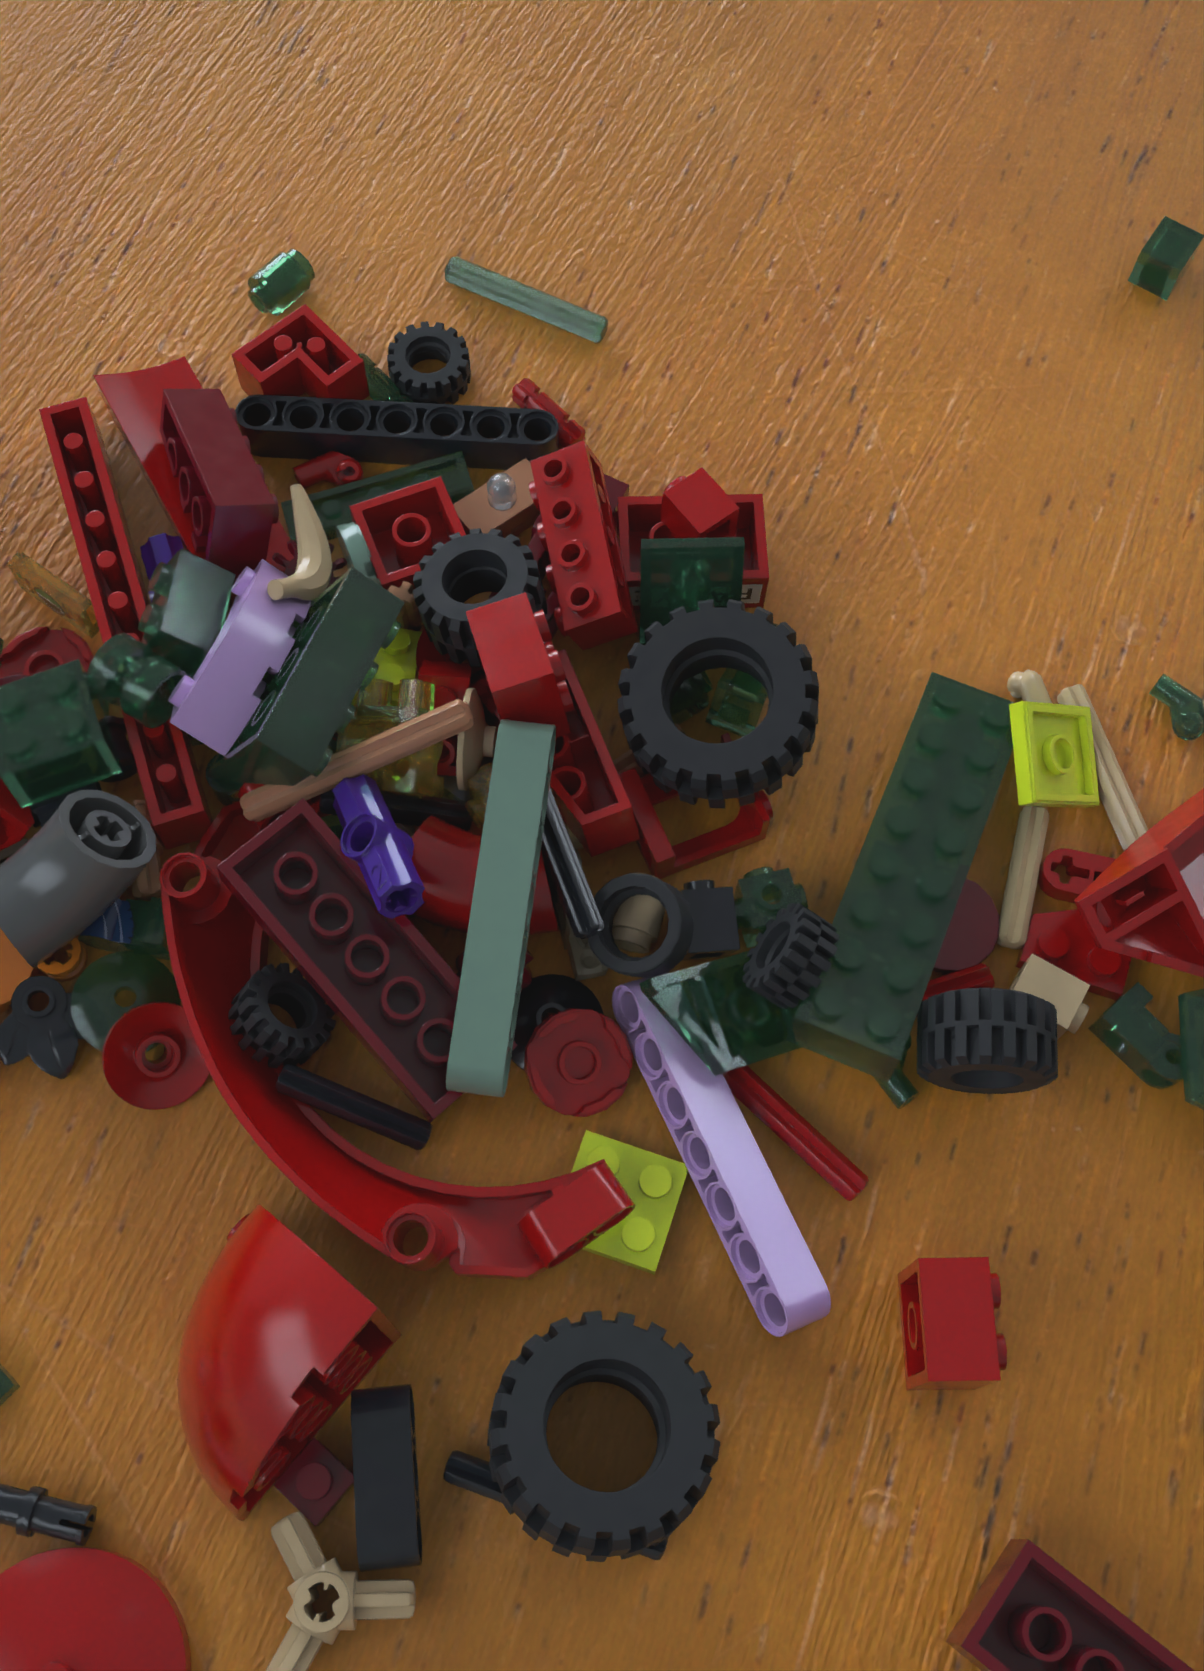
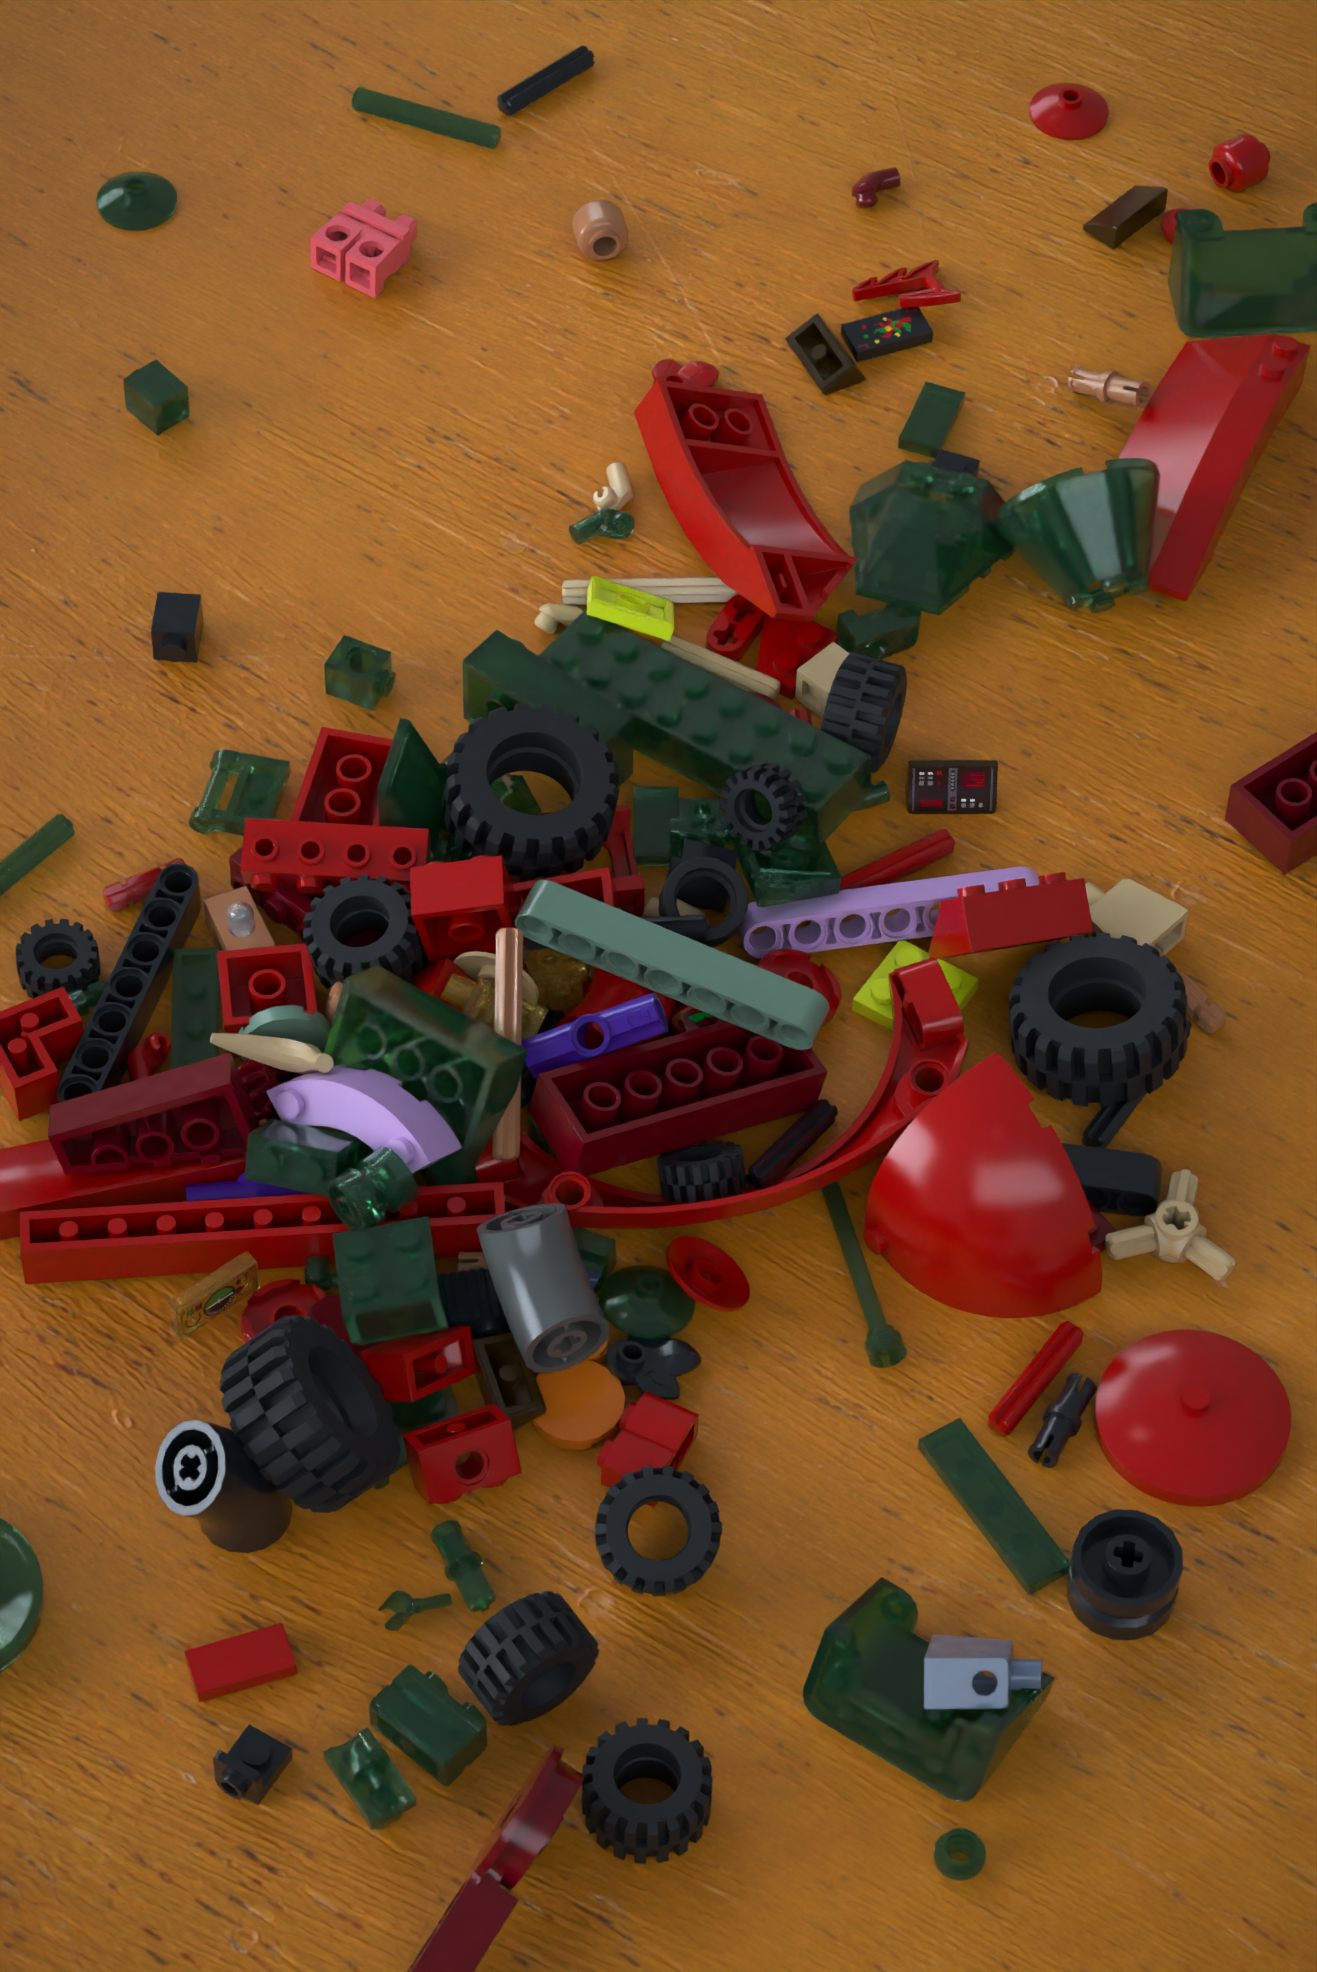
camera: 75 degrees left, 15 degrees down
red brick [661,467,740,560] -> none
red brick [898,1257,1007,1391] -> none
none -> black brick [151,592,204,663]
none -> clear green plate [189,749,291,836]
none -> clear green brick [324,635,396,711]
none -> clear green brick [462,630,634,787]
none -> clear green tile [633,786,679,866]
none -> clear green piece [821,1181,907,1368]
none -> slope [906,760,998,814]
none -> red slope [929,872,1093,960]
none -> red axle [987,1321,1084,1436]
none -> tan torso [1084,879,1189,957]
none -> nougat axle [1170,960,1227,1034]

